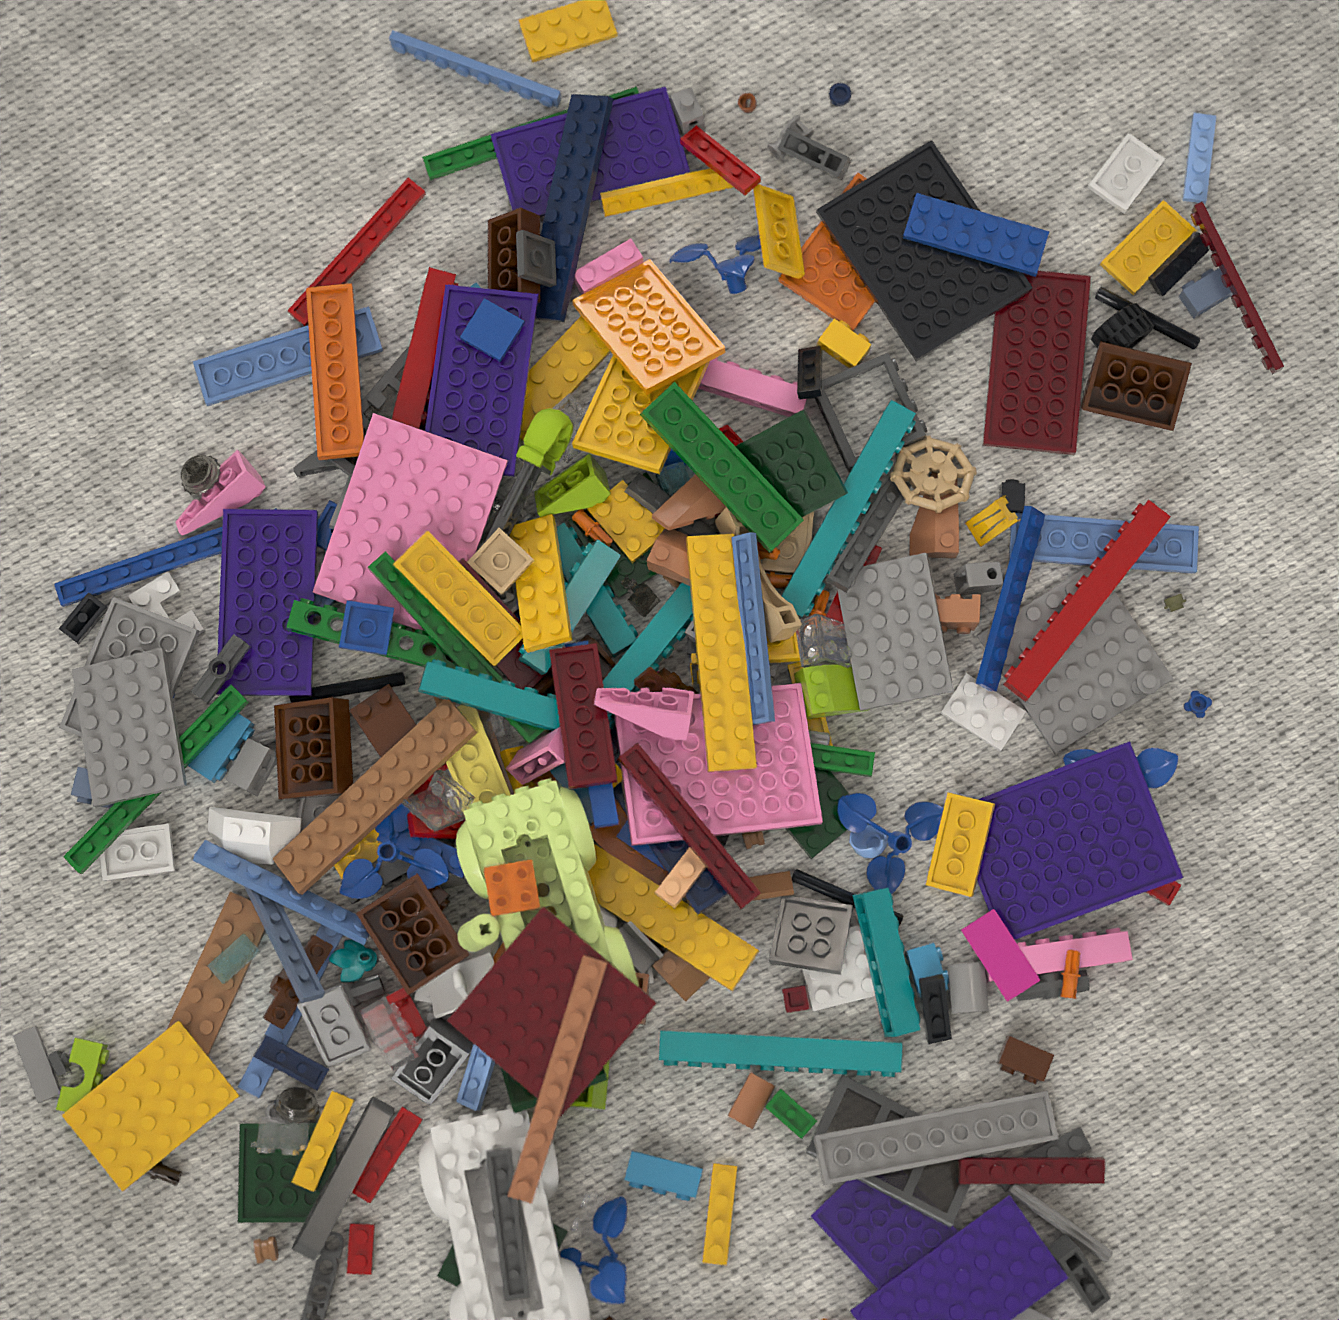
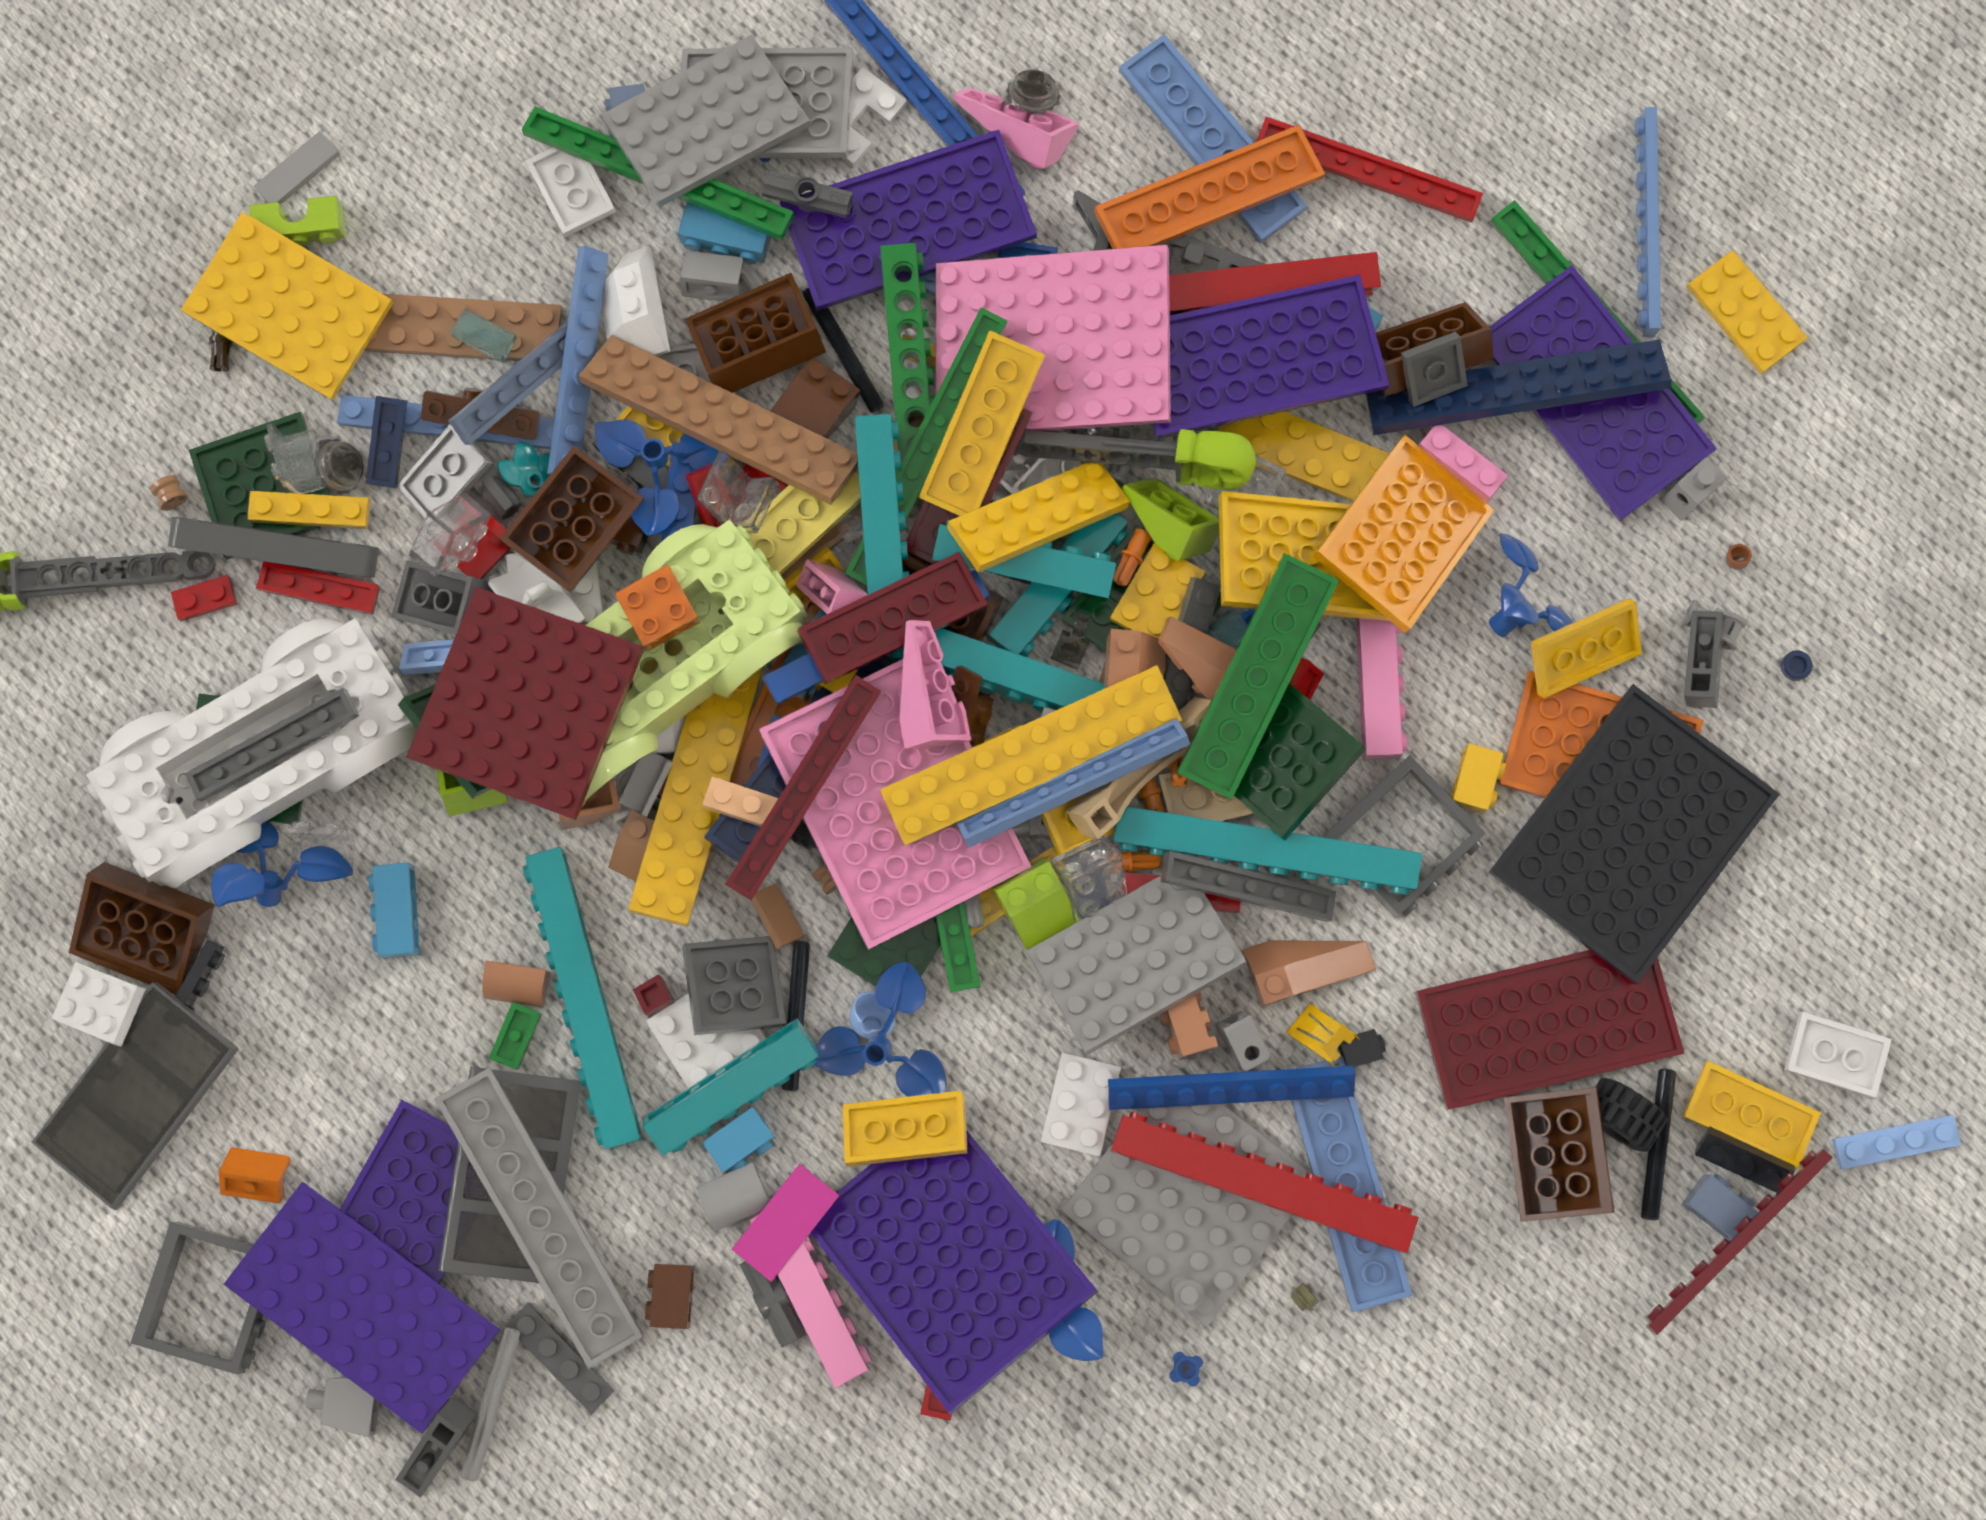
camera: 70 degrees right, 0 degrees up
dark grey plate [47,1051,72,1077] -> none
black slope [59,592,108,644] -> none
blue plate [339,600,395,656] -> none
yellowish green piece [458,914,500,952] -> none
blue tile [460,298,525,362] -> none
tan plate [467,528,535,595] -> none
nougat plate [508,955,608,1204] -> none
yellow plate [600,168,733,217] -> none
red plate [680,125,761,196] -> none
yellow plate [702,1163,737,1265] -> none
black plate [797,345,822,400] -> none
tan plate [890,435,977,513] -> none
blue plate [903,193,1049,277] -> none
black plate [919,974,952,1044] -> none
dark red plate [958,1157,1105,1184] -> none
orange axle [1061,950,1081,999] -> none

